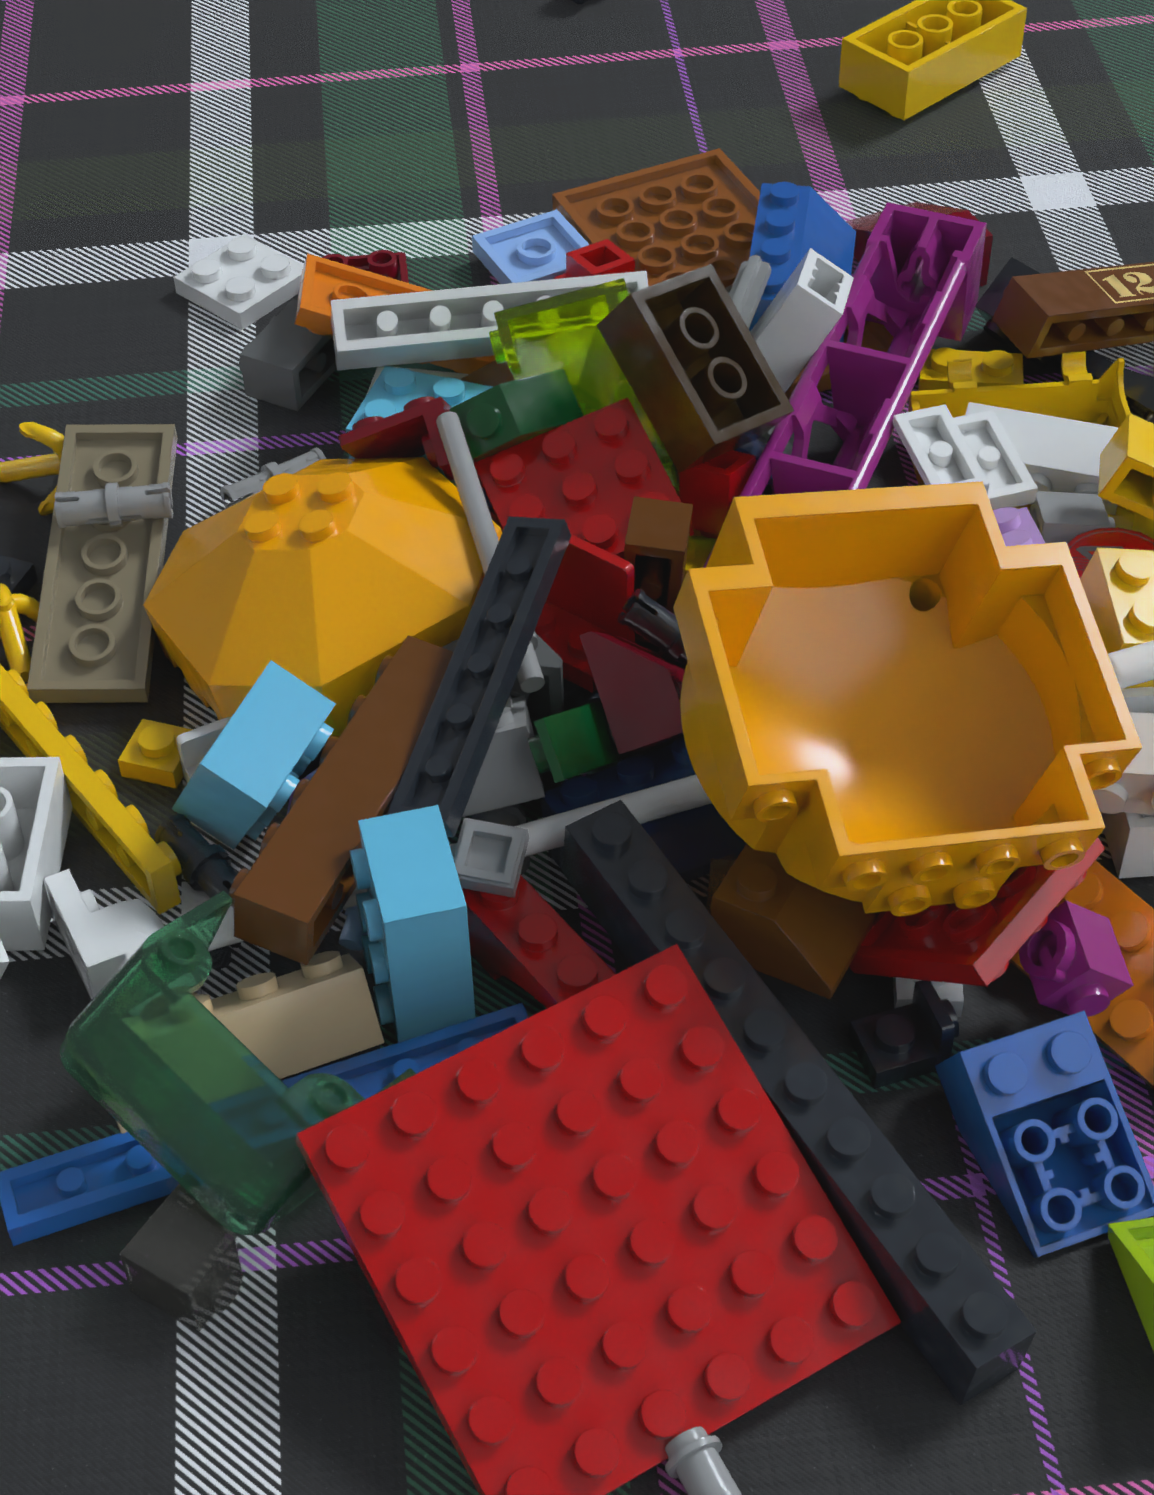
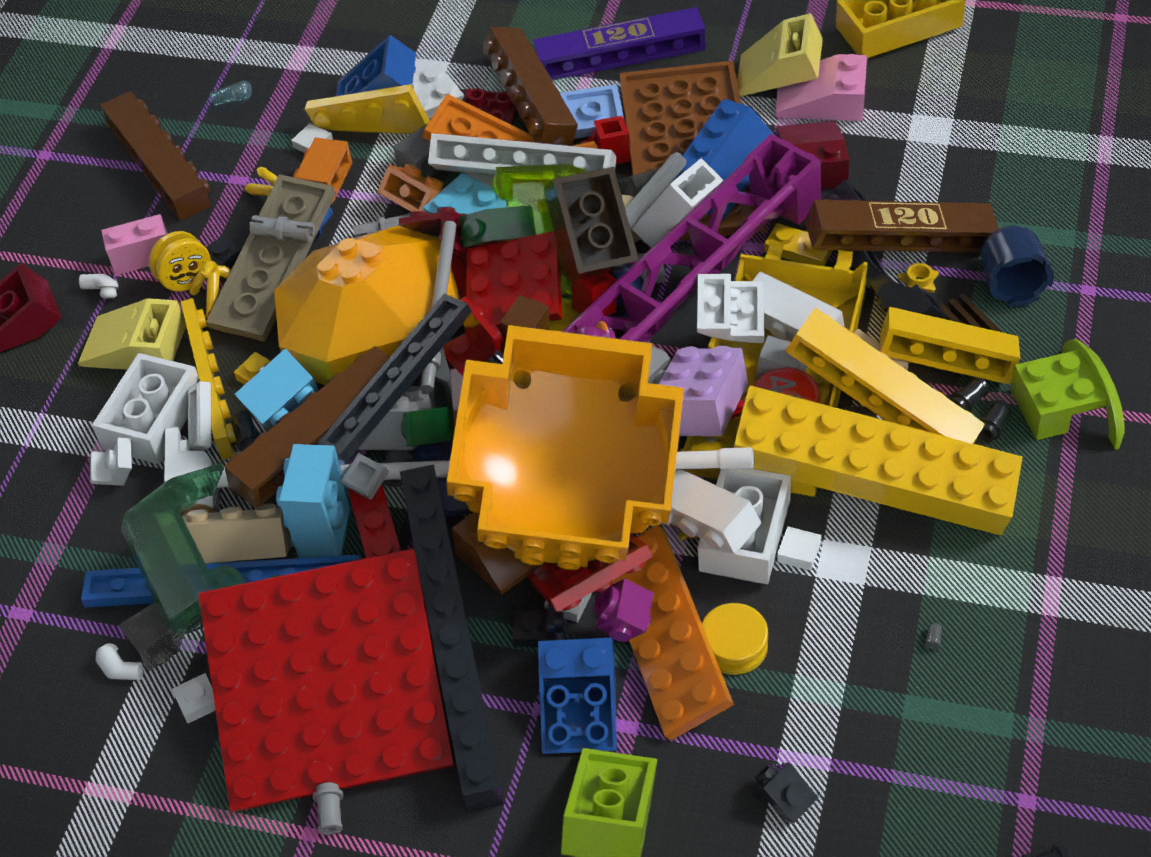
camera: 25 degrees right, 5 degrees up
none -> white arm [96,643,143,680]
none -> white plate [172,673,215,723]
none -> white tile [188,381,211,451]
none -> white tile [291,123,333,153]
none -> orange brick [293,137,352,204]
none -> yellow wing [305,84,430,134]
none -> blue slope [335,35,416,97]
none -> orange brick [377,164,444,212]
none -> reddish brown brick [483,27,578,146]
none -> dark purple brick [533,7,706,80]
none -> light yellow slope [737,13,823,96]
none -> bright pink slope [775,54,867,121]

